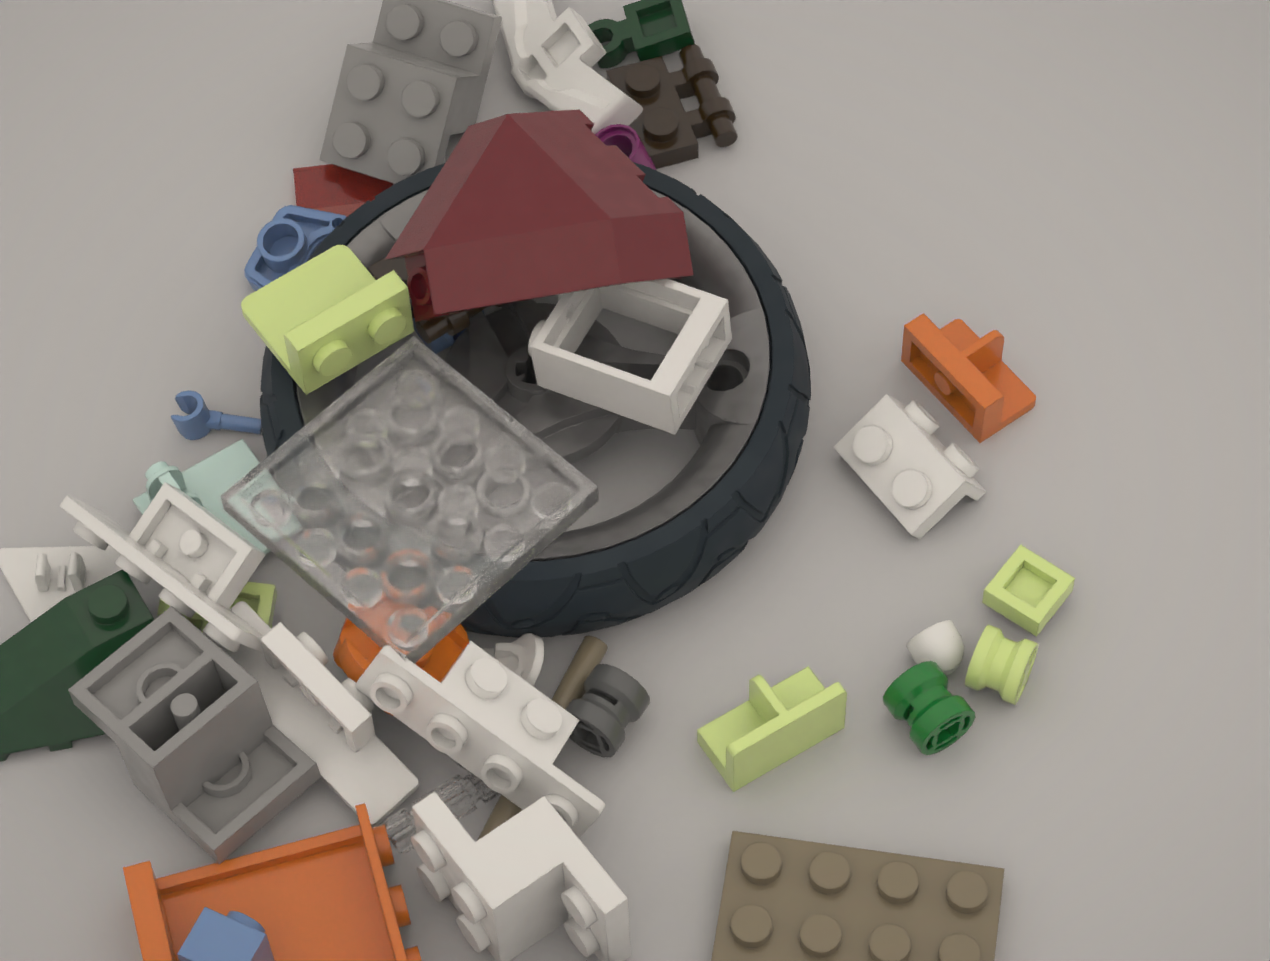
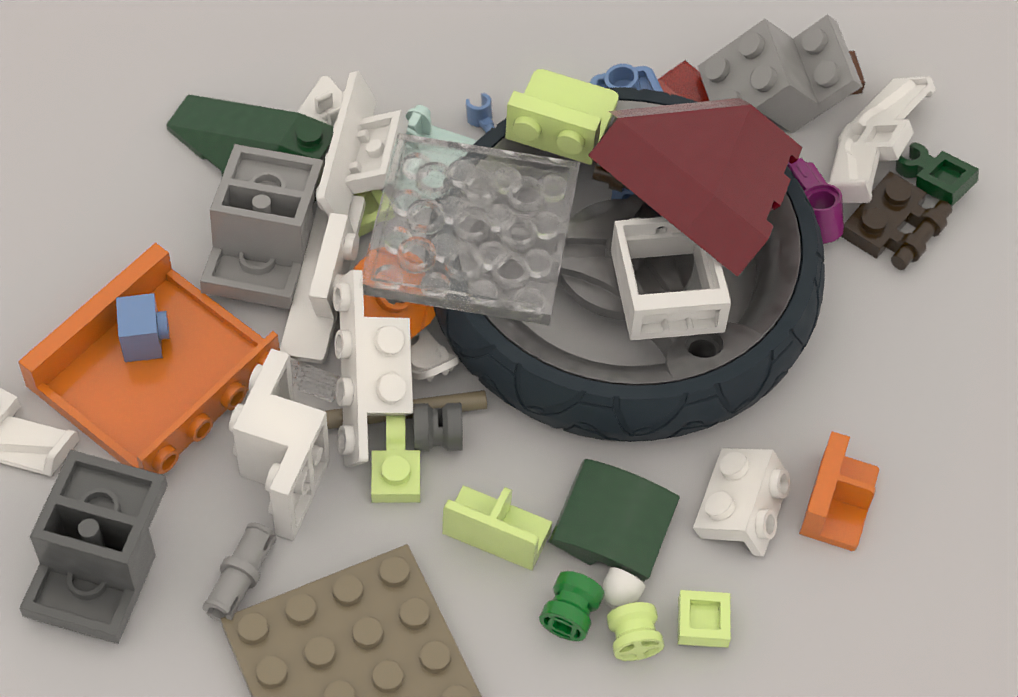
camera: 50 degrees right, 0 degrees up
none -> yellowish green plate [371,415,420,503]
none -> dark green slope [549,459,680,582]

